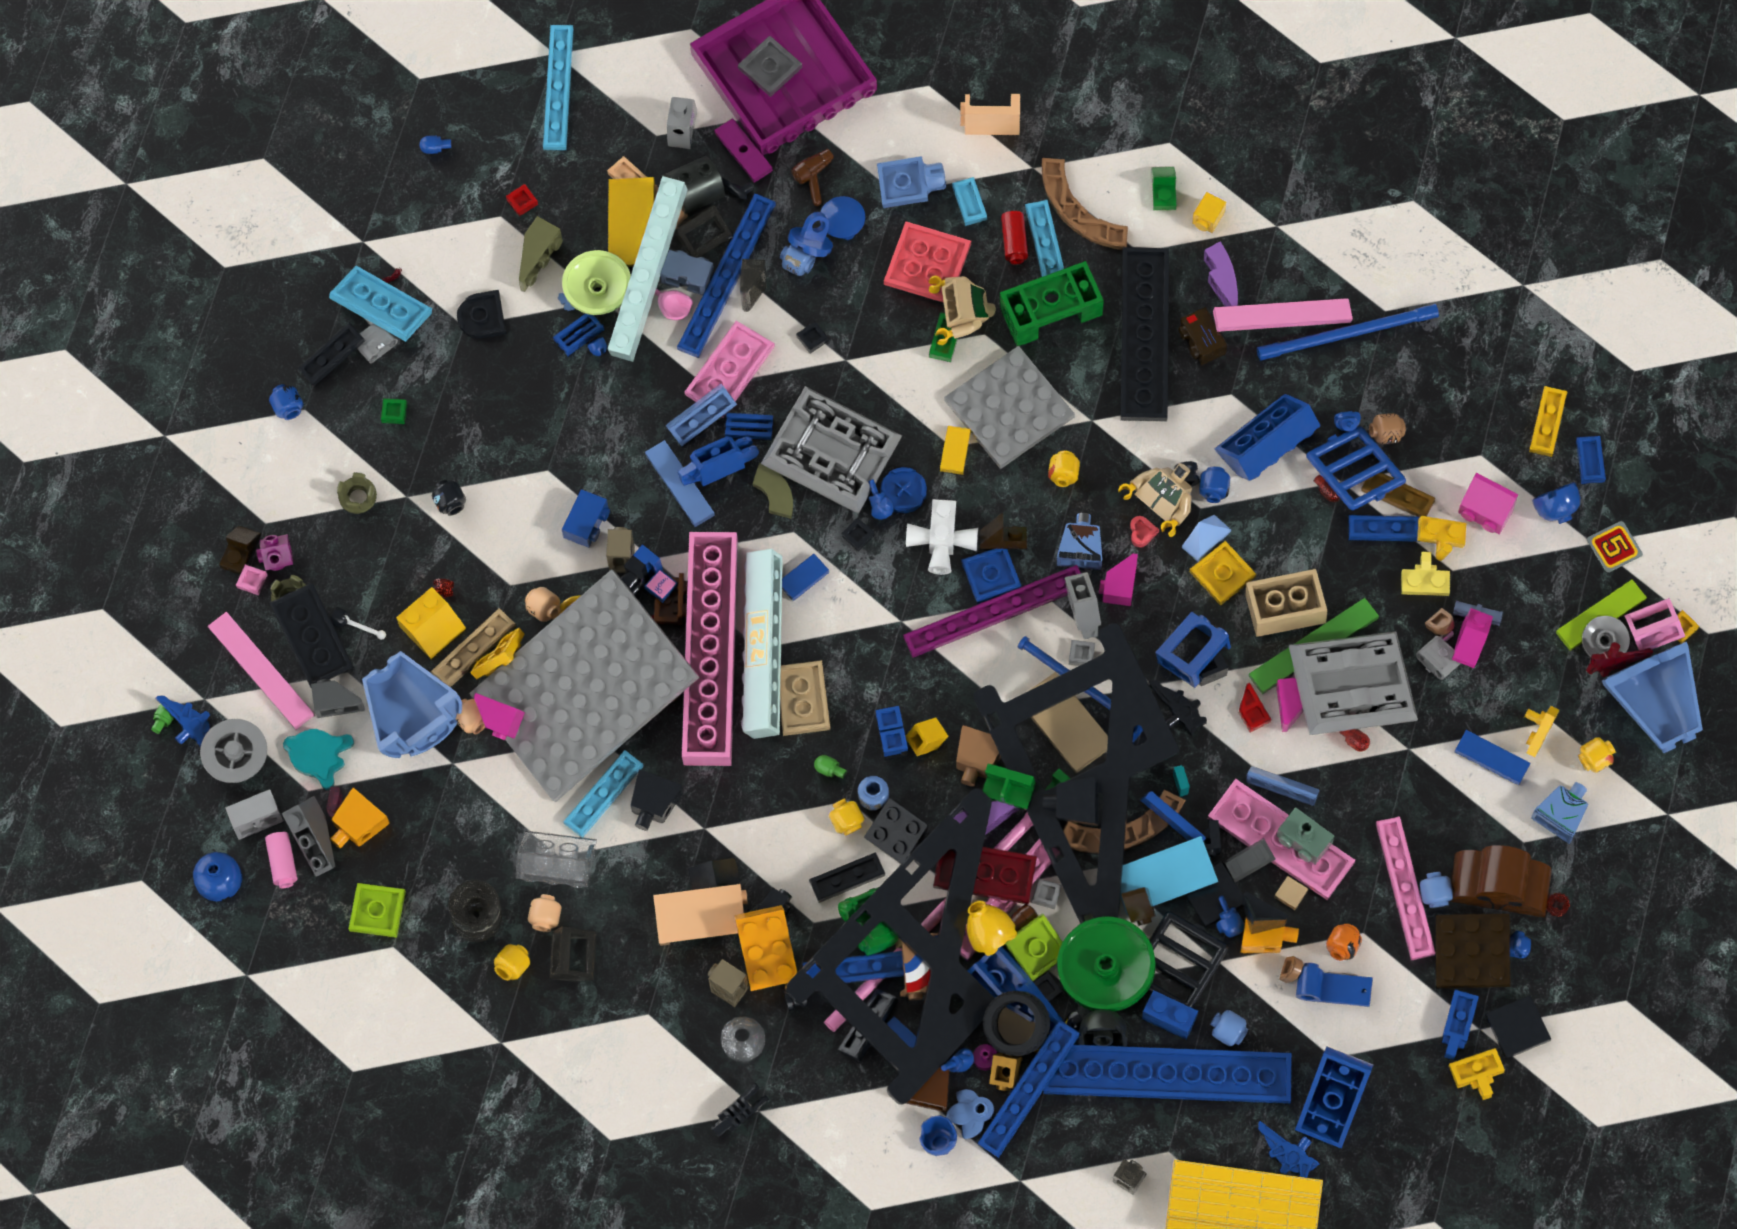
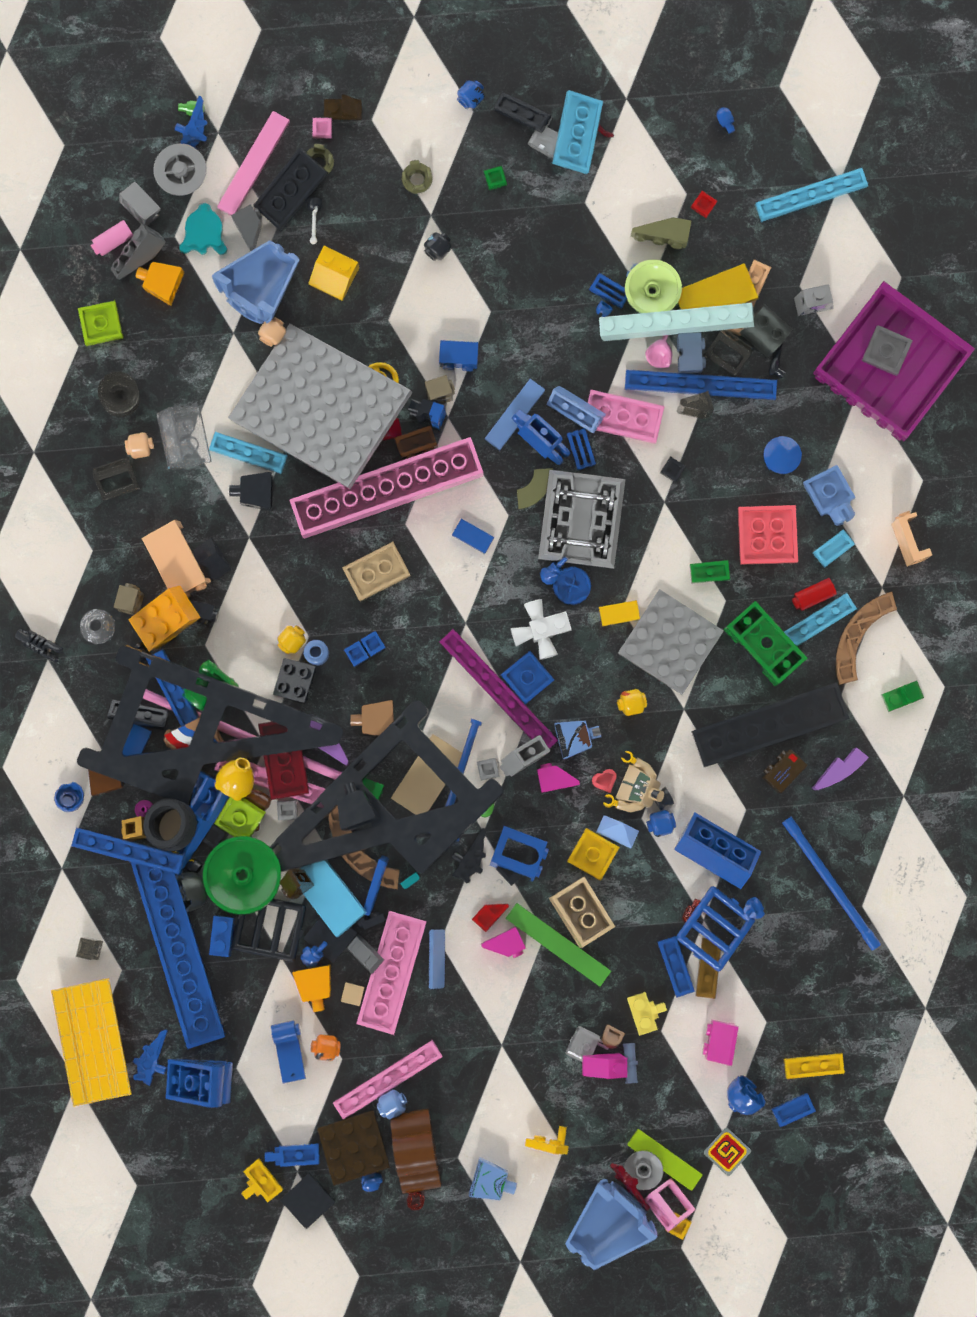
camera: 65 degrees right, 15 degrees up
blue cylinder [193,852,242,902] -> none
magenta brick [256,534,293,571] -> none
clear pink tile [326,786,343,817] -> none
tan tile [431,608,516,687] -> none
clear red bush [433,579,454,597] -> none
black tile [457,290,507,339] -> none
yellow plate [470,628,525,680] -> none
dark pink slope [474,693,525,740] -> none
yellow head [494,944,530,981] -> none
light nougat head [525,587,560,622] -> none
bright pink tile [644,569,678,603] -> none
magenta tile [714,118,773,183] -> none
light aqua brick [741,549,783,739] -> none
medium blue head [780,245,815,276] -> none
blue tile [787,212,833,257] -> none
reddish brown piece [791,149,834,206] -> none
black tile [809,852,885,903] -> none
bright green cylinder [814,755,847,779] -> none
black tile [841,517,875,552] -> none
yellow brick [905,717,949,756] -> none
tan torso [929,275,996,345] -> none
blue piece [941,1048,974,1073] -> none
medium blue plate [946,1089,994,1139] -> none
dark brown slope [980,513,1027,549] -> none
green panel [983,763,1036,810] -> none
yellow brick [1192,192,1227,233] -> none
medium blue head [1210,1010,1248,1046] -> none
bright pink tile [1213,299,1353,332] -> none
black slope [1242,891,1289,934] -> none
sand green brick [1277,807,1335,865] -> none
medium nougat tile [1279,956,1303,983] -> none
light grey piece [1289,631,1418,735] -> none
clear red cylinder [1339,729,1370,752] -> none
medium nougat head [1369,413,1406,445] -> none
yellow plate [1417,516,1466,561] -> none
blue tile [1455,730,1531,785] -> none
yellow head [1578,737,1616,773] -> none

